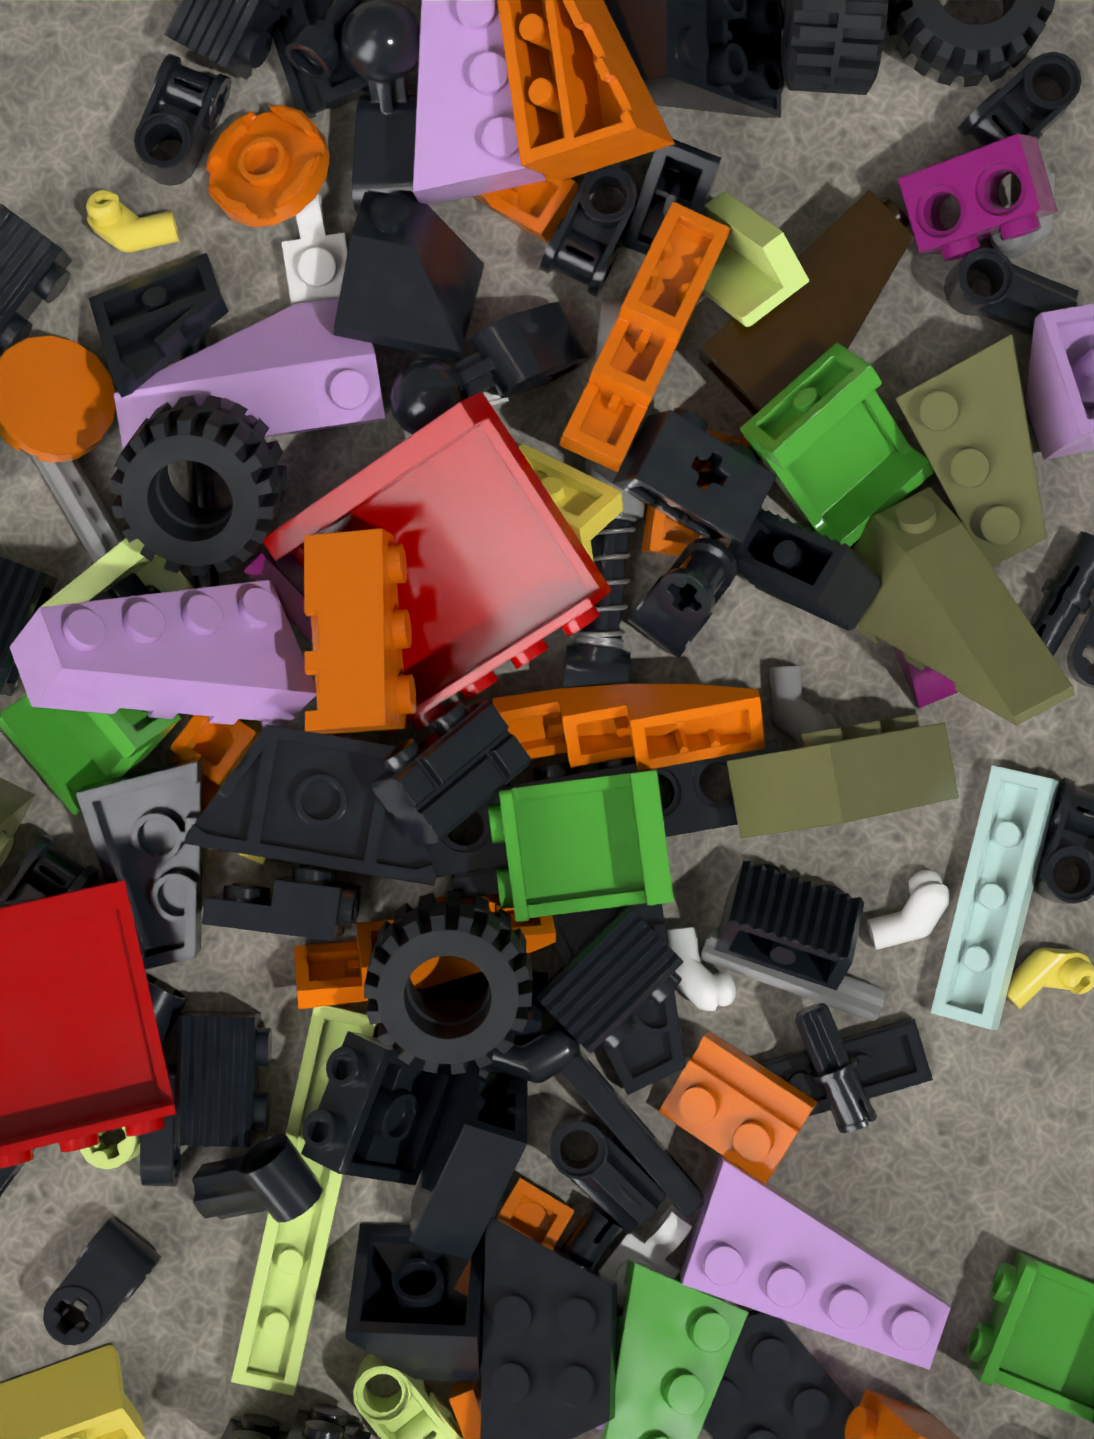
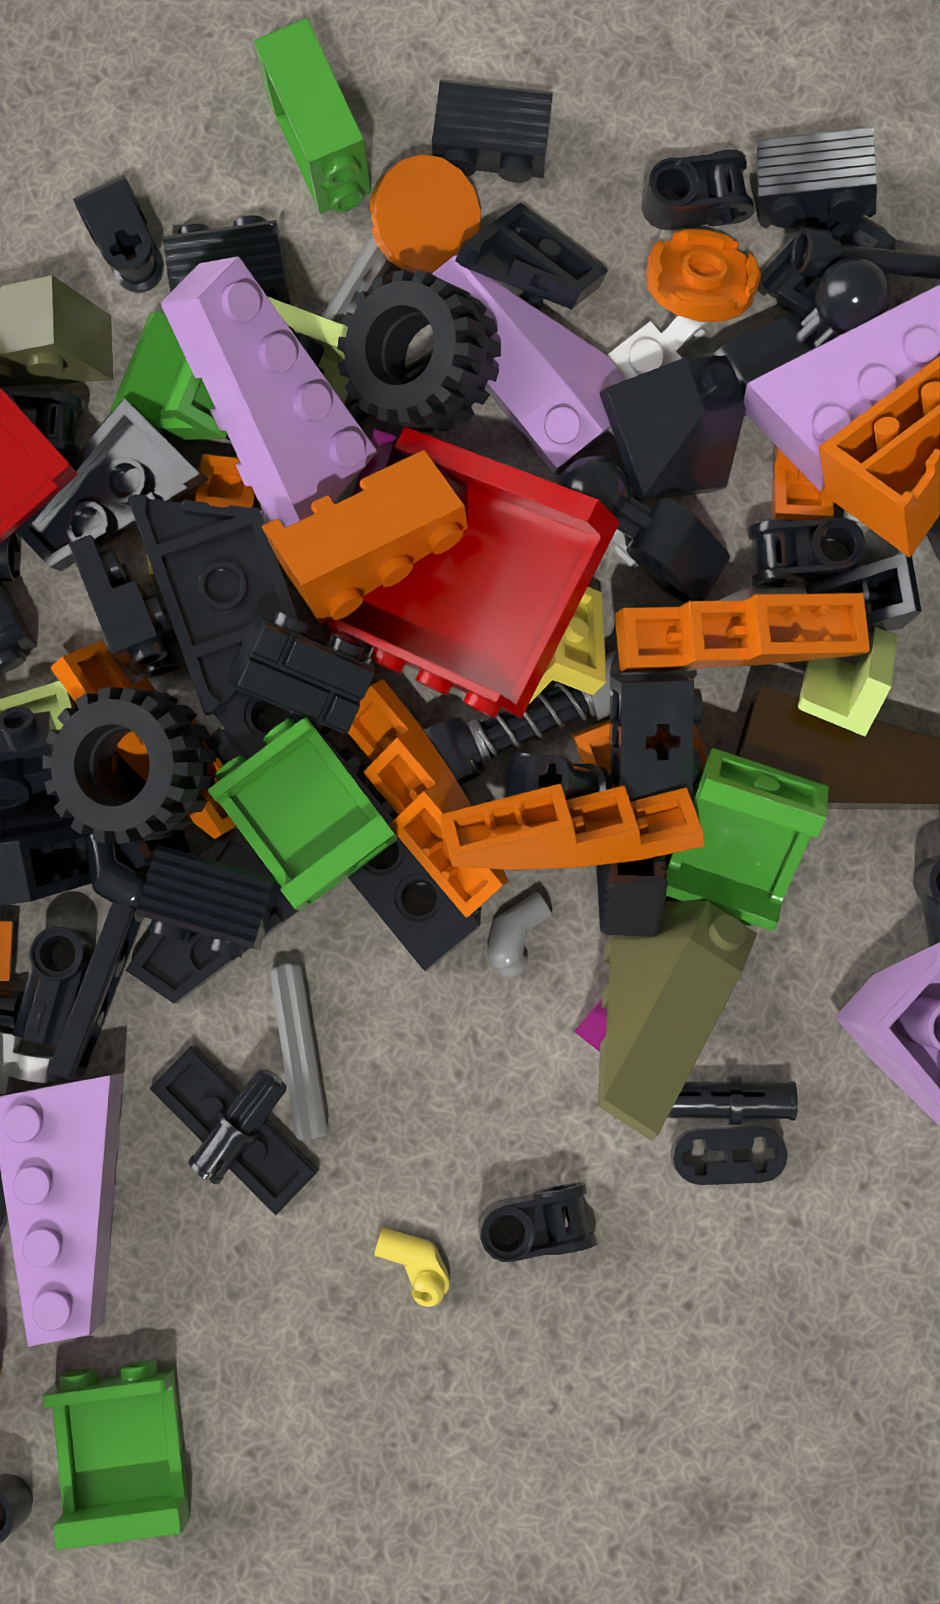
camera: 65 degrees right, 5 degrees down
light yellow arm [86,190,180,253] -> none
orange plate [658,1031,818,1184] -> none
white arm [666,926,736,1011] -> none
black brick [714,860,865,991] -> none
olive wedge [727,714,959,839] -> none
white arm [867,870,949,950] -> none
olive wedge [895,334,1047,567] -> none
light aqua plate [931,765,1059,1030] -> none
none -> orange slope [440,784,705,870]

